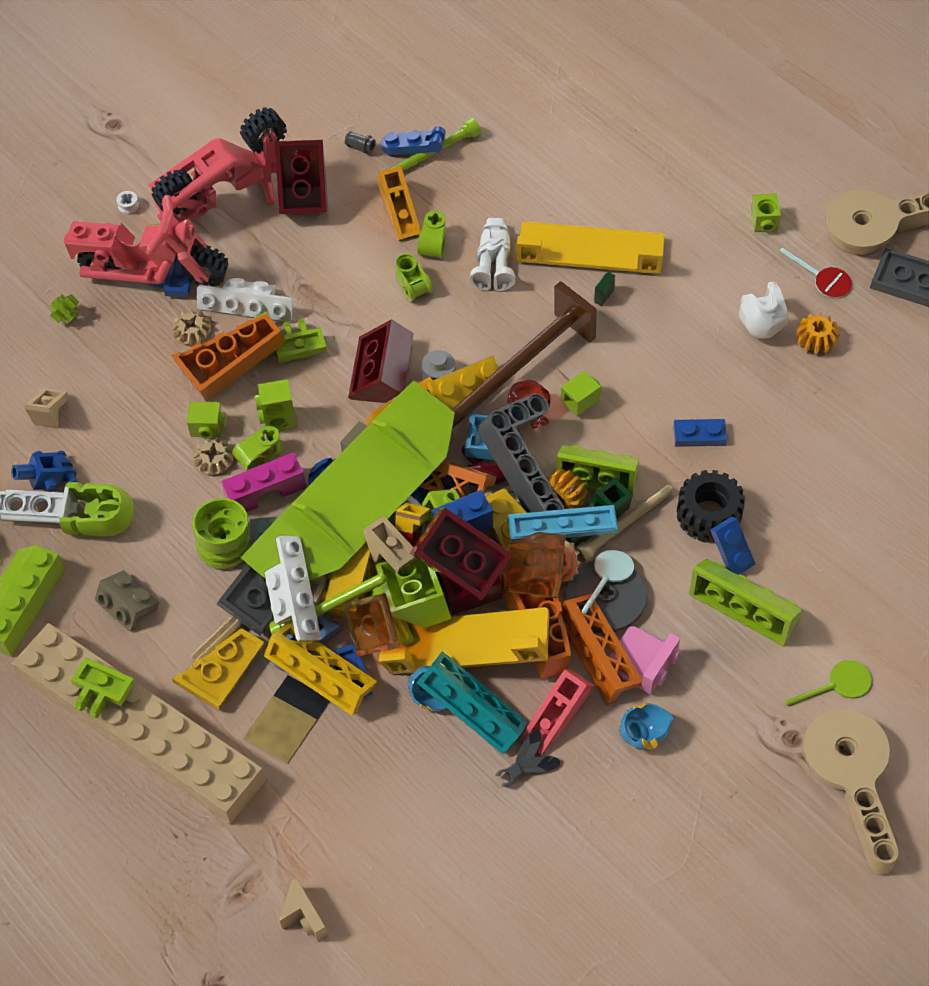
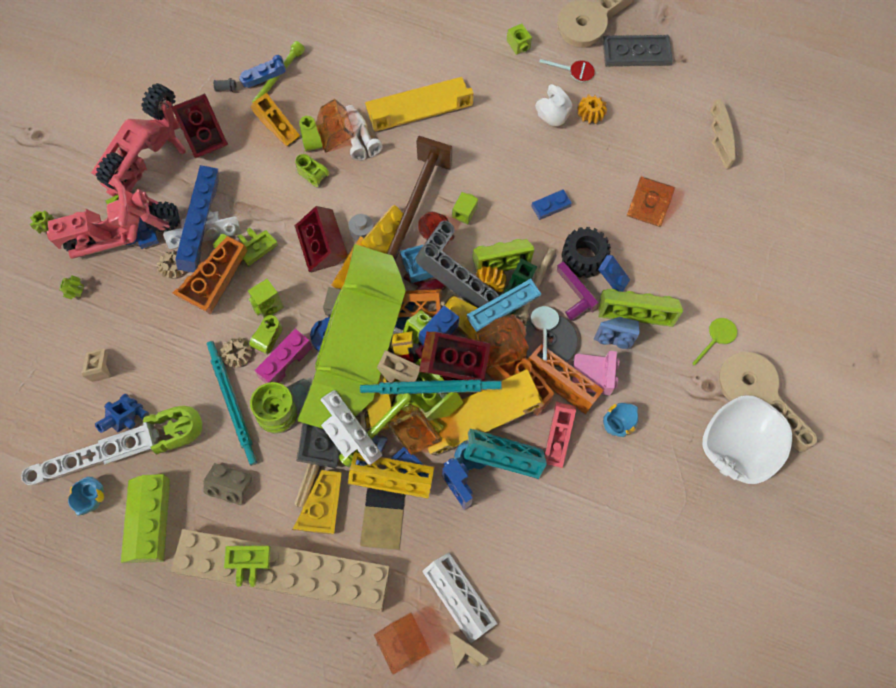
camera: 30 degrees left, 10 degrees up
white bush [116,191,139,215] -> none
lime brick [187,402,227,439] -> none
dark grey piece [495,730,560,786] -> none
dark green tile [594,272,616,306] -> none
none -> lime gear [29,210,55,234]
none -> blue arch [175,165,219,272]
none -> teal axle [206,341,258,466]
none -> clear orange slope [316,99,355,152]
none -> teal axle [360,379,502,395]
none -> clear orange slope [374,613,431,675]
none -> white fence [422,553,497,644]
none -> blue plate [442,458,473,510]
none -> magenta piece [557,261,599,321]
none -> medium blue slope [594,317,639,349]
none -> clear orange slope [626,176,675,227]
none -> white piece [703,395,792,484]

